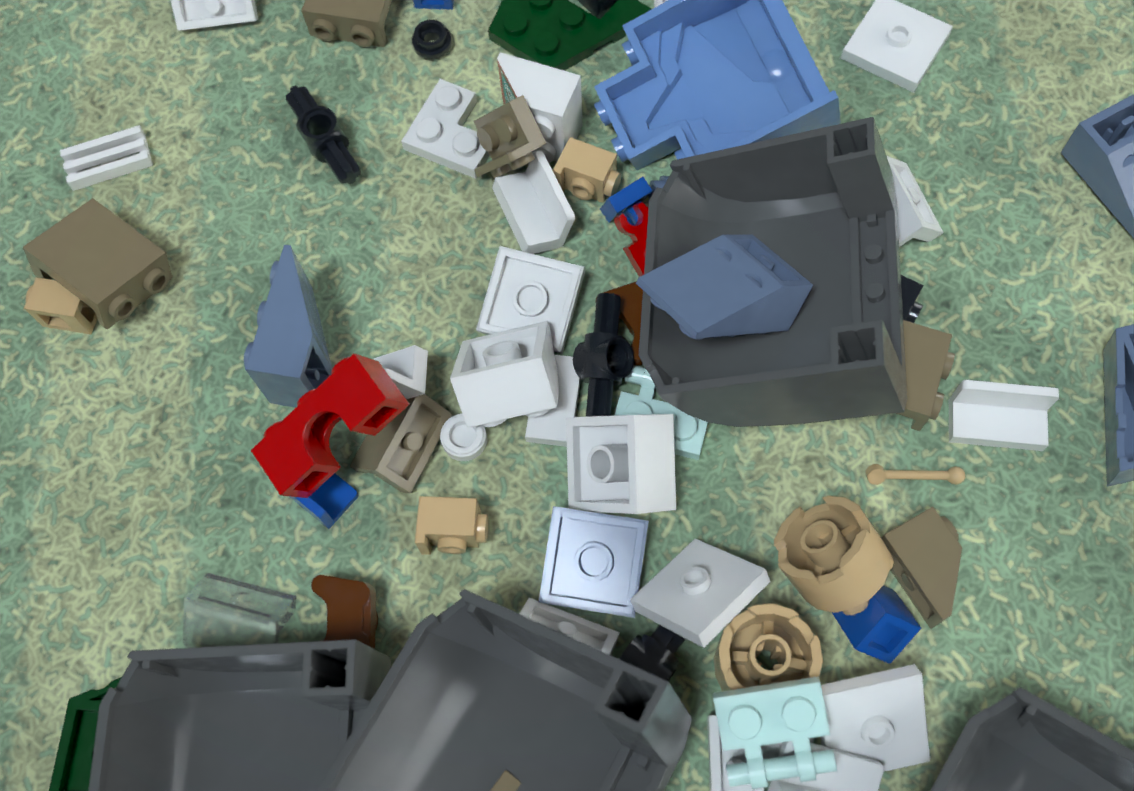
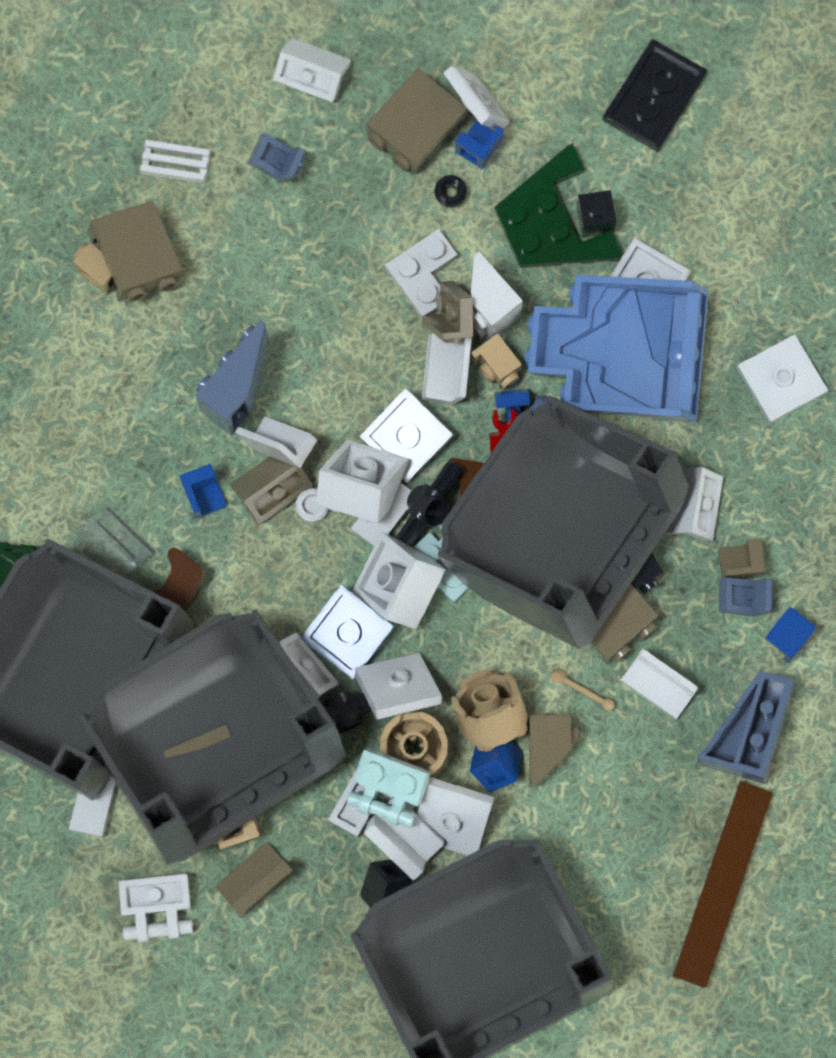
camera: 25 degrees right, 10 degrees up
red arch [251,353,410,498] -> none
black axle [286,85,361,184] -> none
tan brick [415,496,488,555] -> none
sand blue slope [636,235,813,340] -> none
none -> sand blue bracket [248,133,305,182]
none -> dark tan panel [718,538,766,579]
none -> sand blue bracket [719,577,774,616]
none -> blue panel [766,606,817,663]

